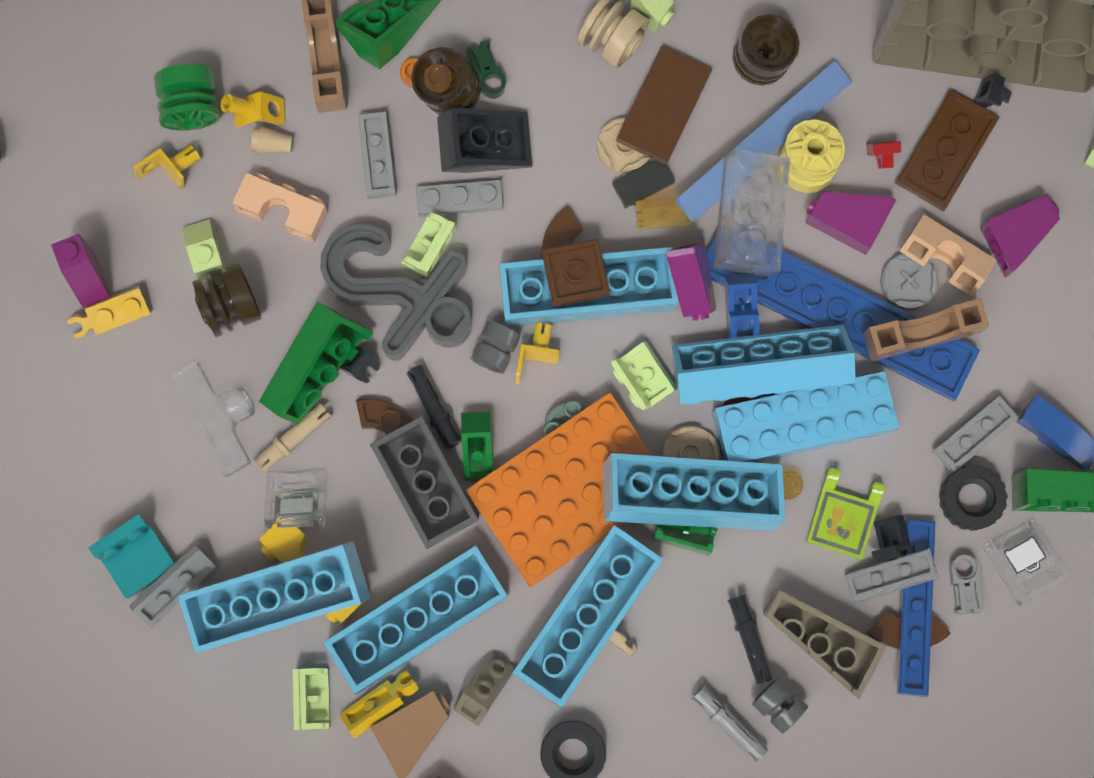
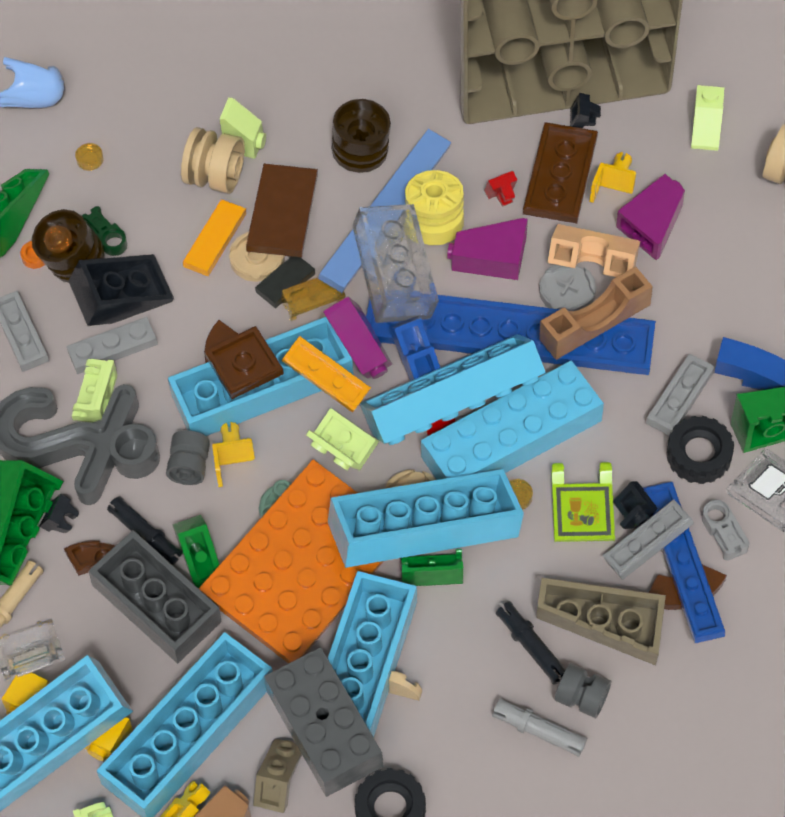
camera: 10 degrees left, 20 degrees down
none -> light orange tile [183,199,246,277]
none -> dark grey brick [264,647,383,797]
none -> light orange tile [282,336,371,413]
none -> yellow bracket [589,152,636,203]

